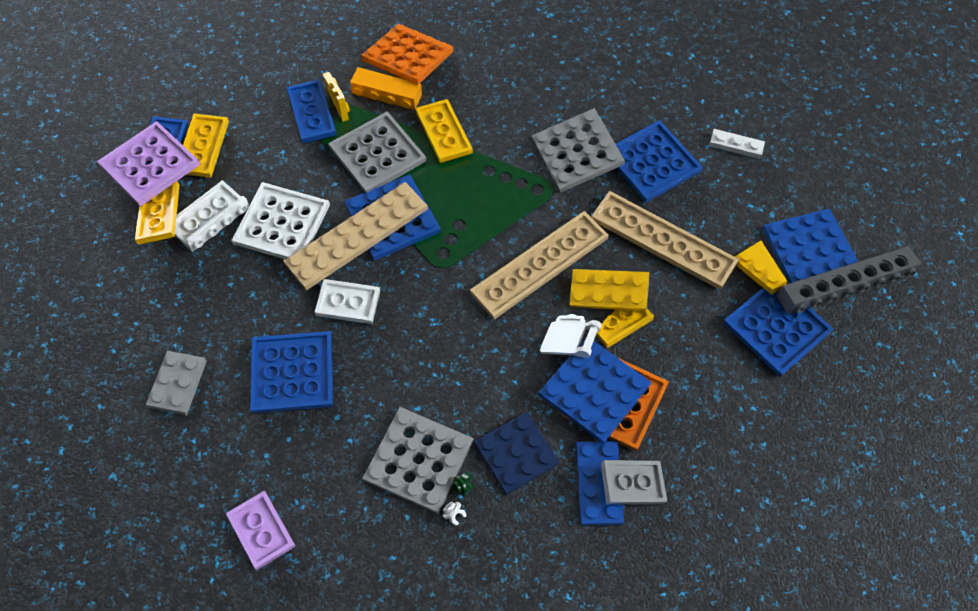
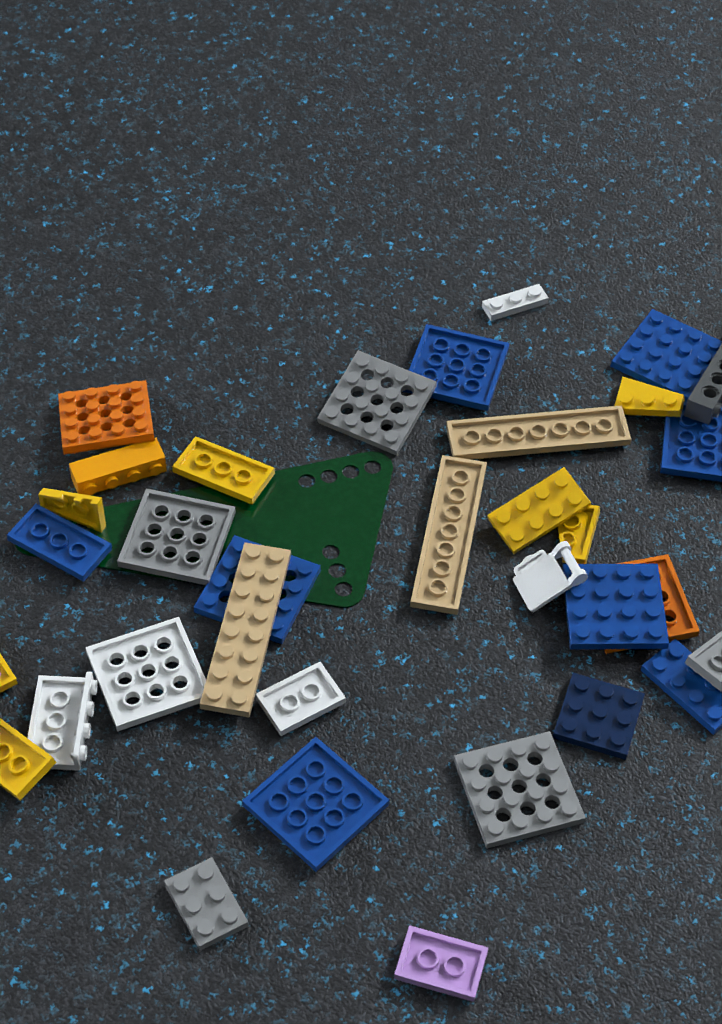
camera: 40 degrees left, 10 degrees down
white plate [443,502,466,525] -> none
dark green plate [452,473,475,496] -> none

